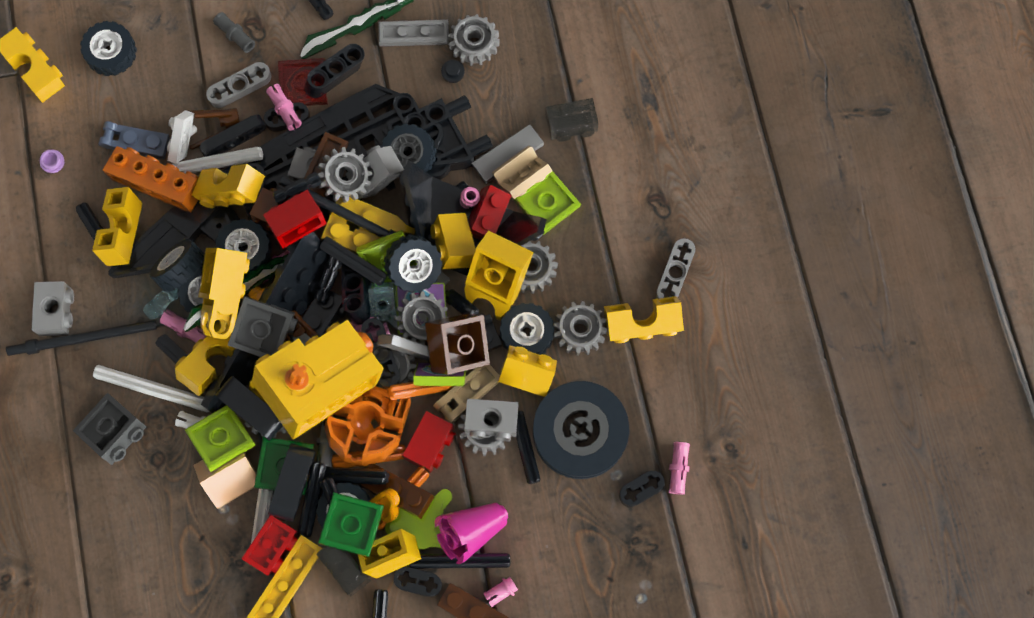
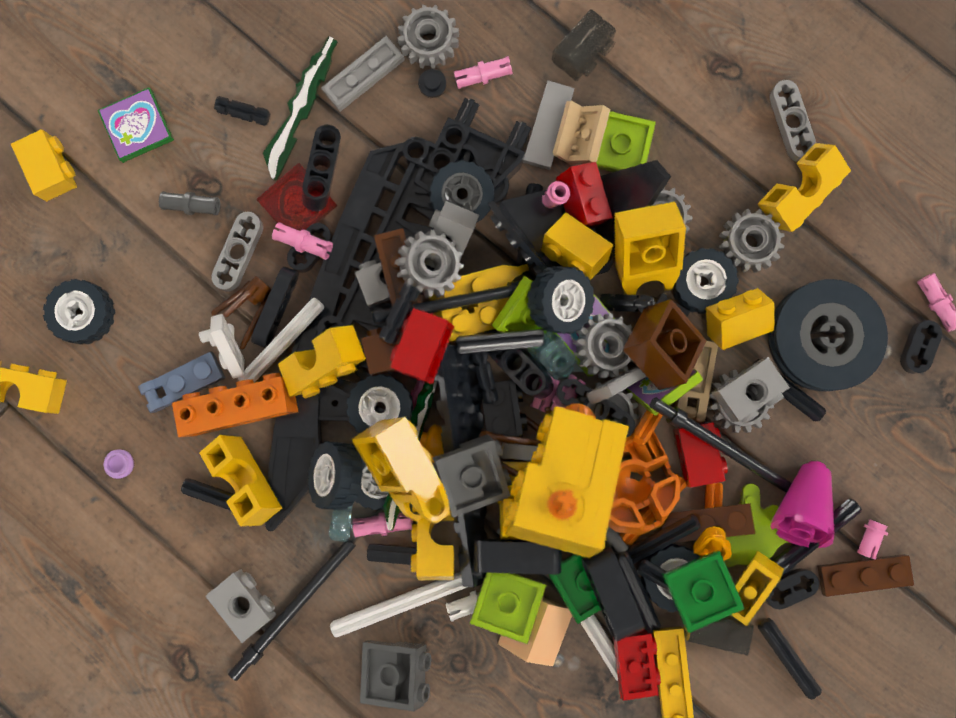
camera: 30 degrees left, 10 degrees up
none -> bright pink pin [454,56,513,89]
none -> black bar [649,397,792,492]

